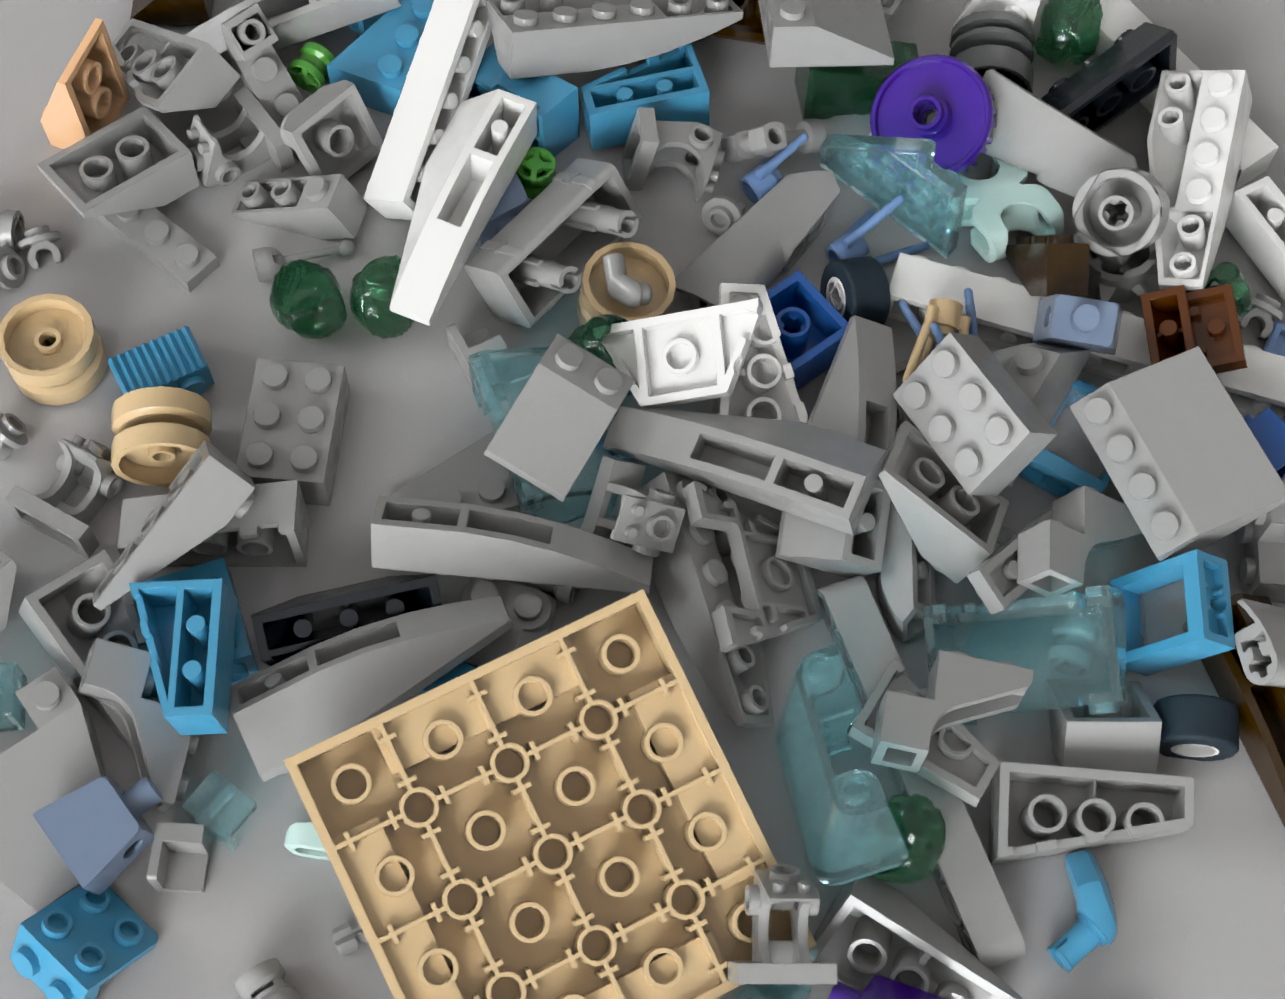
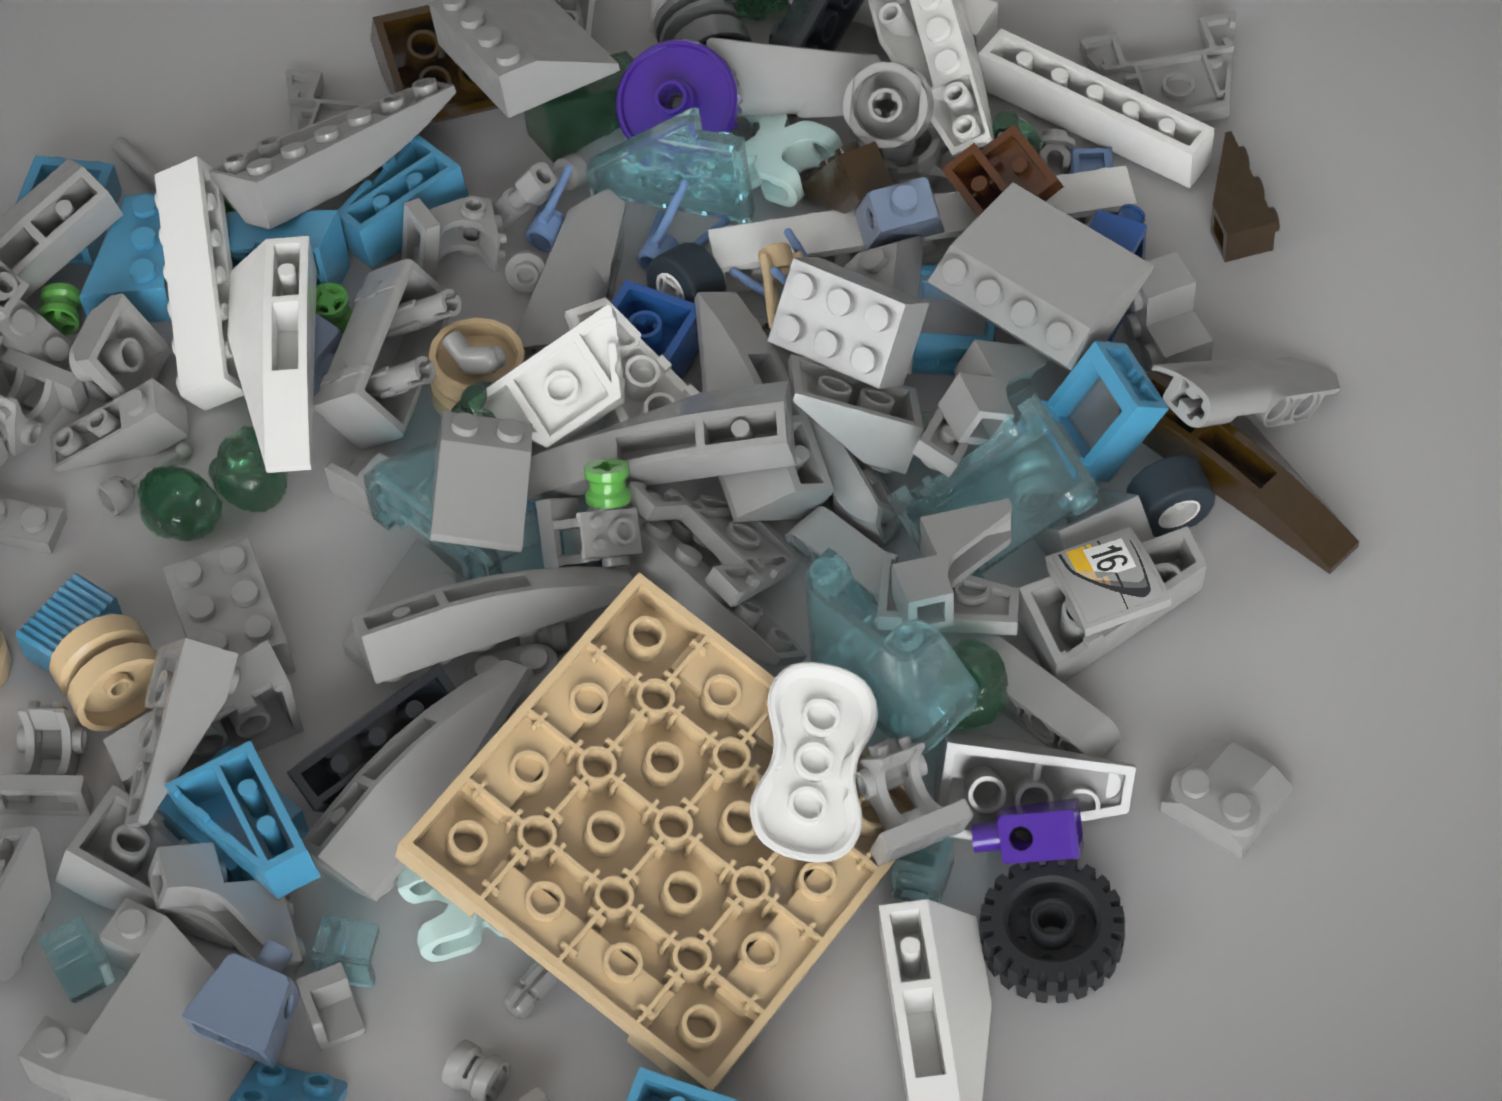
camera: 20 degrees left, 10 degrees down
dark azure arm [1047,850,1117,973] -> none
none -> bright green wheel [584,458,631,509]
none -> white plate [750,662,878,862]
none -> light grey slope [1045,527,1172,637]

